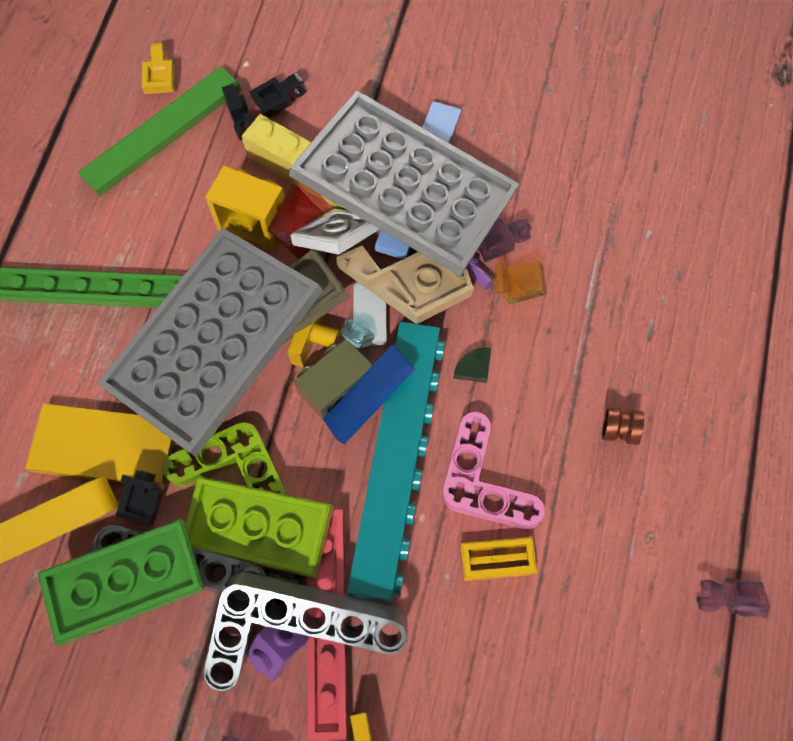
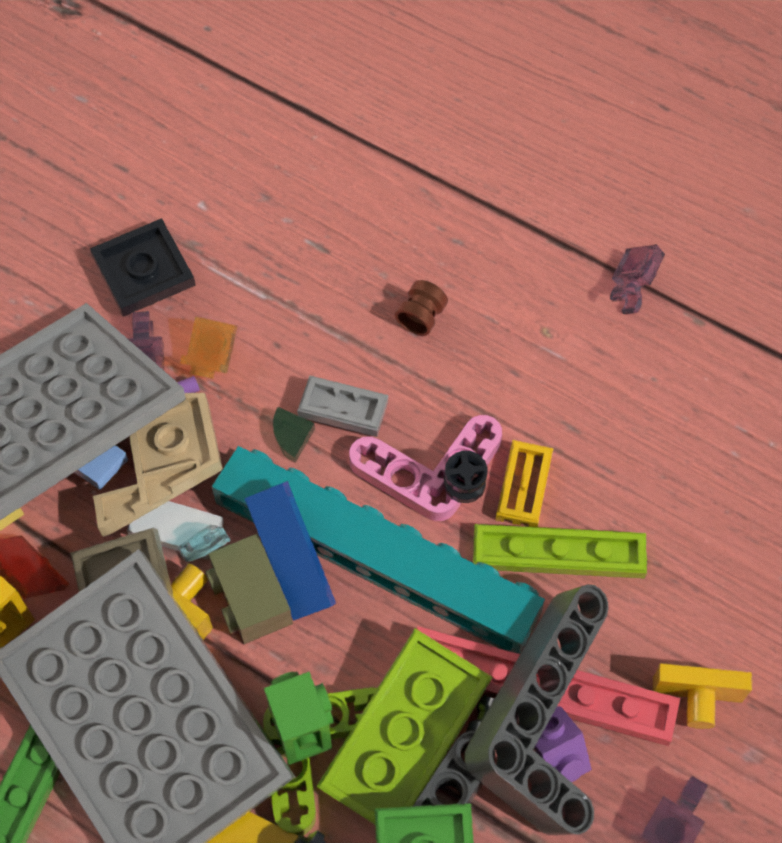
camera: 75 degrees left, 5 degrees down
white tile [290,209,380,254] -> none
none -> black plate [90,218,196,317]
none -> bright green brick [264,672,334,765]
none -> light grey plate [297,375,388,437]
none -> black wheel [444,451,488,503]
none -> lime tile [473,524,647,579]

